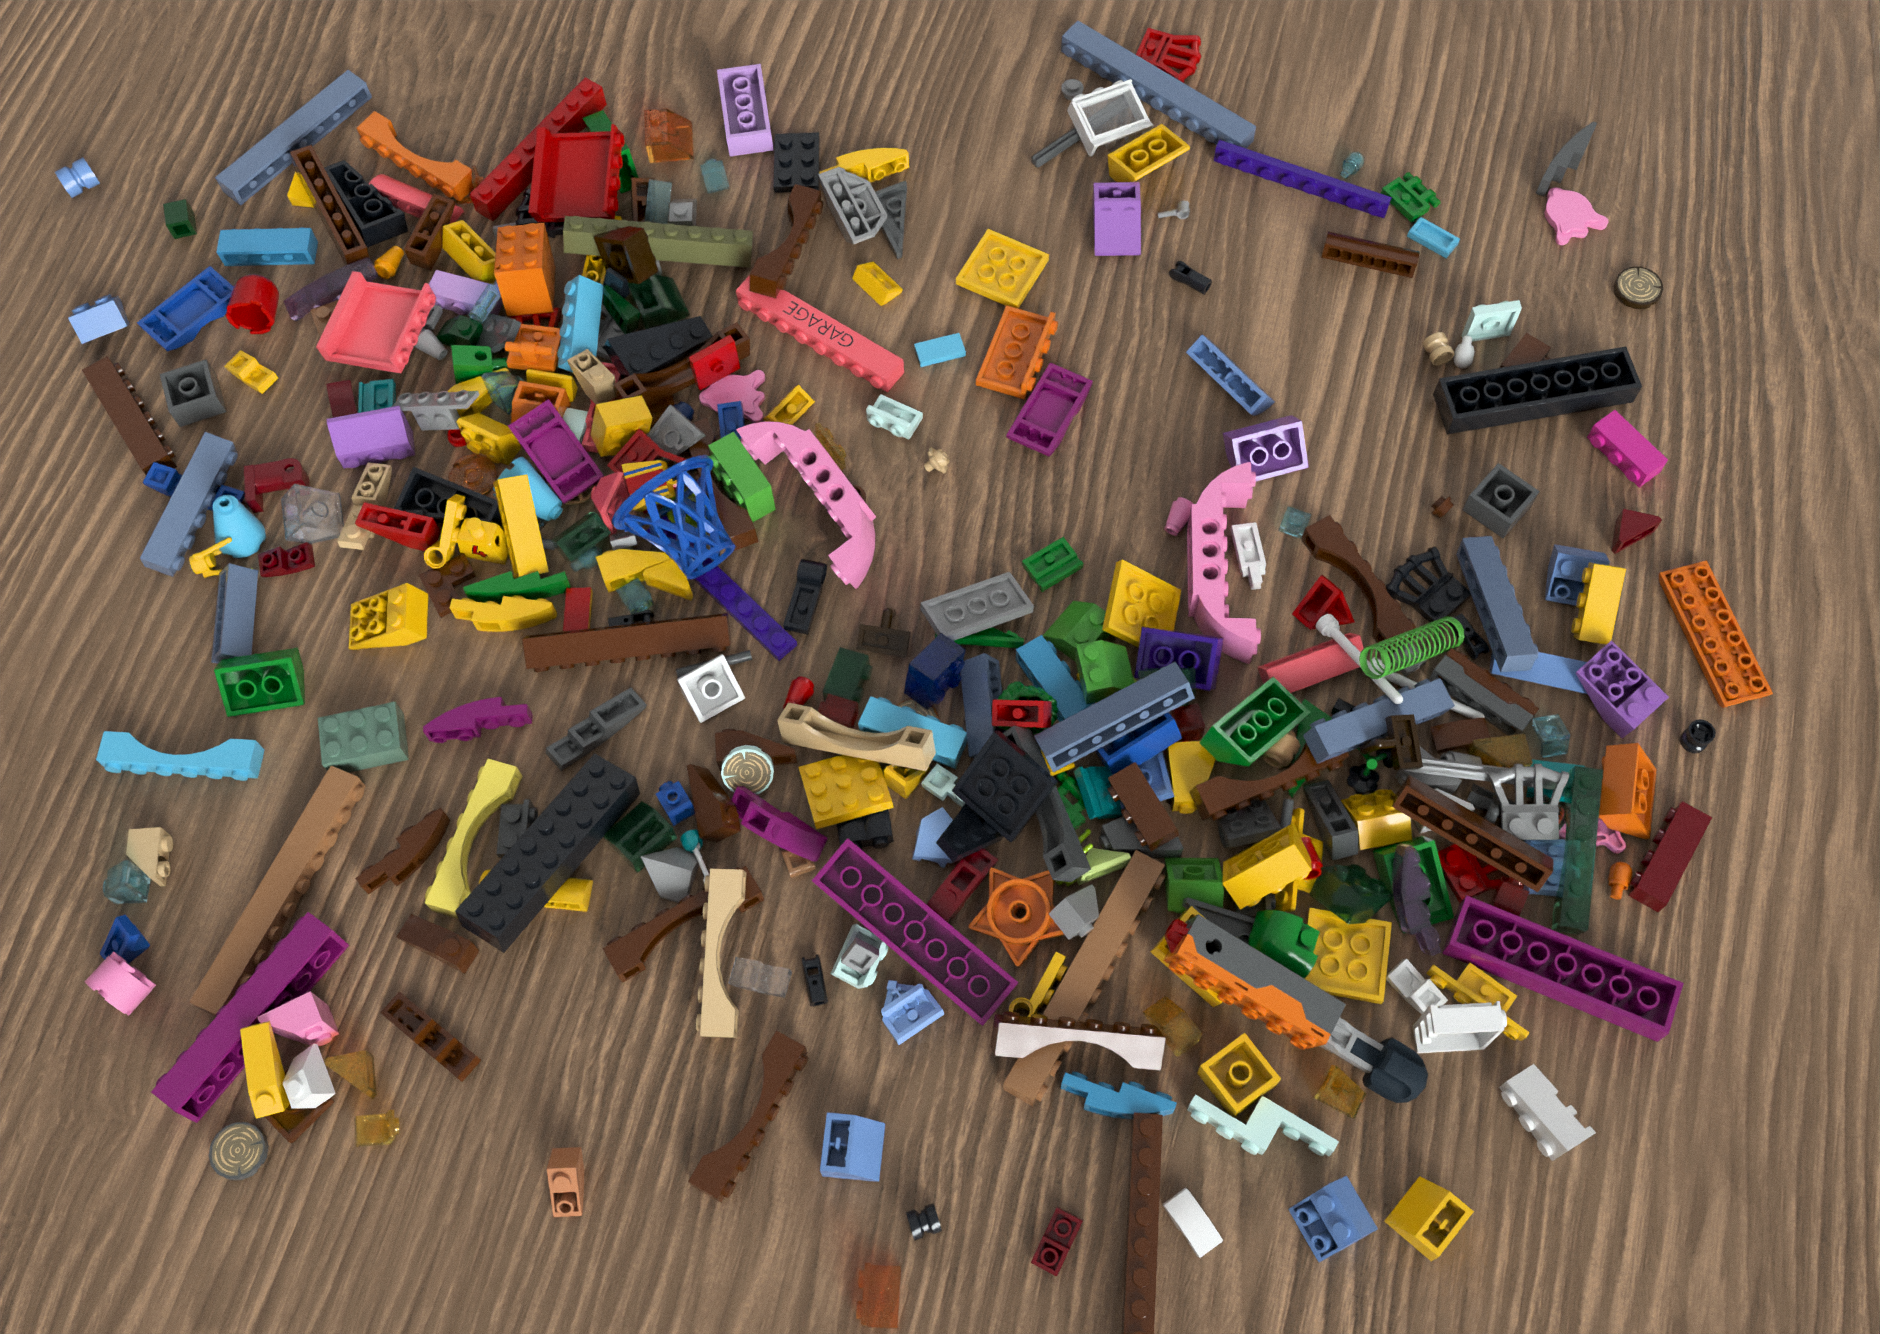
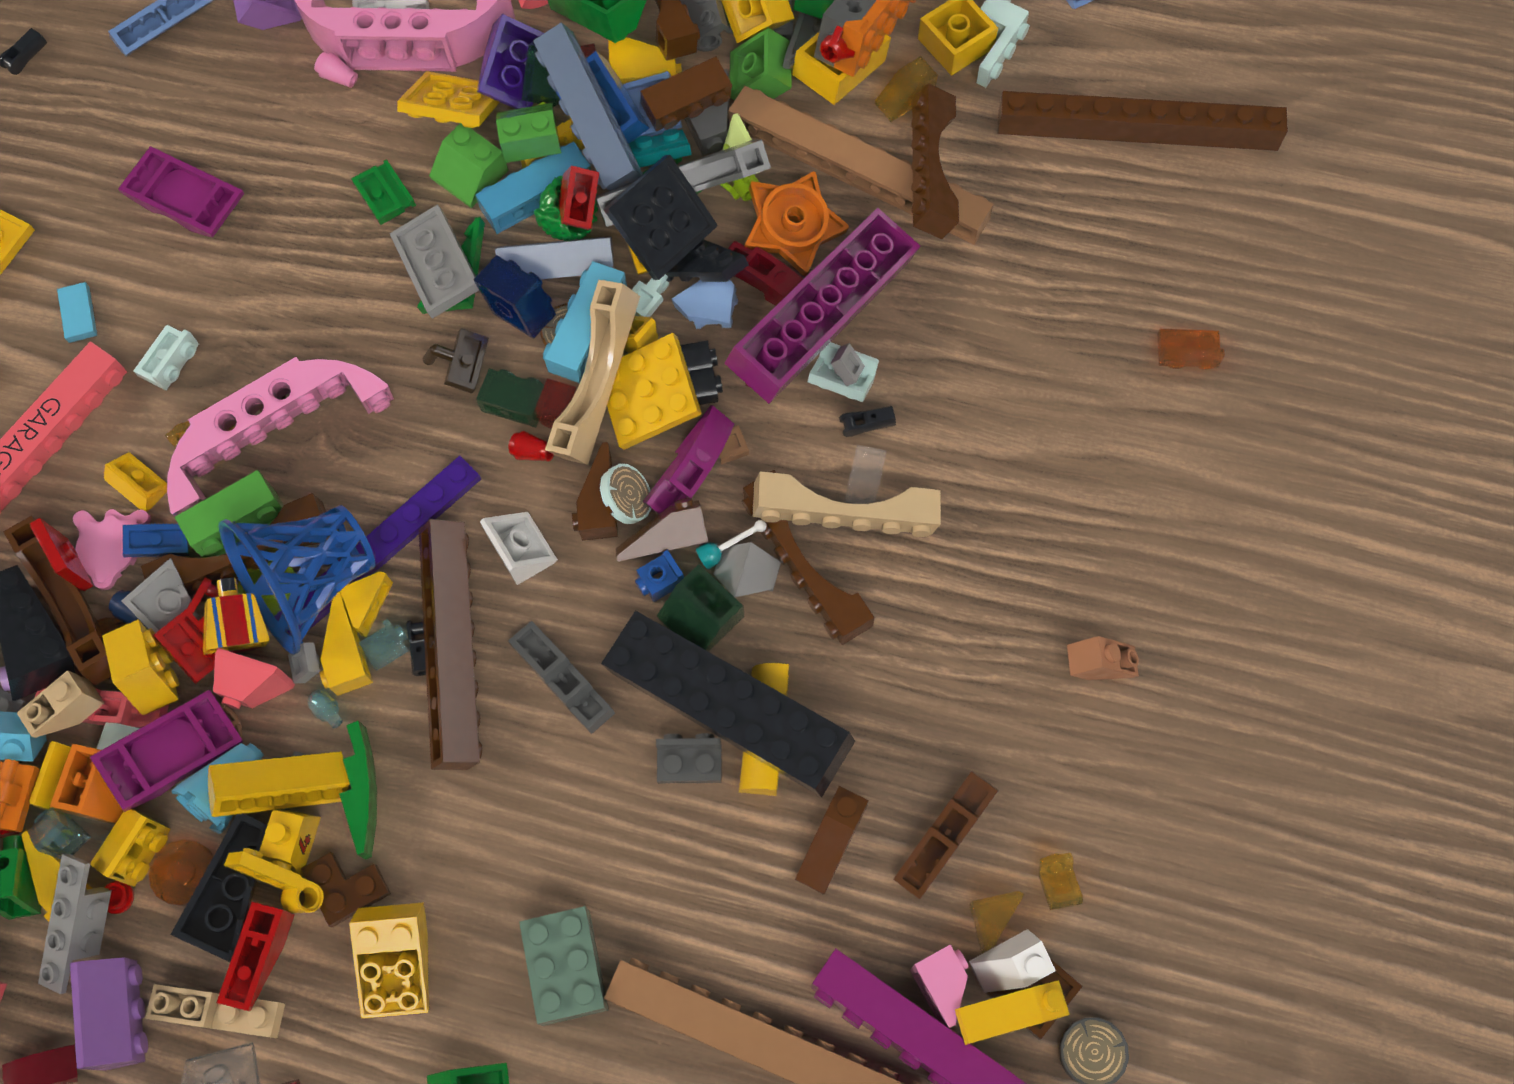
camera: 90 degrees left, 5 degrees up
reddish brown slope [355,808,450,894] -> none
teal plate [358,379,396,413] -> none
magenta slope [423,697,533,743] -> none
light yellow arch [425,759,522,919] -> none
yellow slope [449,595,557,632] -> none
clear green brick [551,512,611,562] -> none
red tile [563,587,593,631] -> none
dark grey bar [676,650,752,678] -> none
reddish brown arch [688,1031,809,1203] -> none
black plate [783,559,827,635] -> none
medium blue slope [820,1112,886,1182] -> none
light blue slope [881,980,944,1045] -> none
black wheel [906,1203,942,1241] -> none
tan plant [924,447,950,473] -> none
orange bracket [976,305,1058,400] -> none
yellow plate [1009,952,1068,1017] -> none
dark red slope [1031,1206,1083,1276] -> none
light grey slope [1049,884,1099,939] -> none
dark azure slope [1061,1072,1177,1119] -> none
white slope [1162,1188,1223,1258] -> none

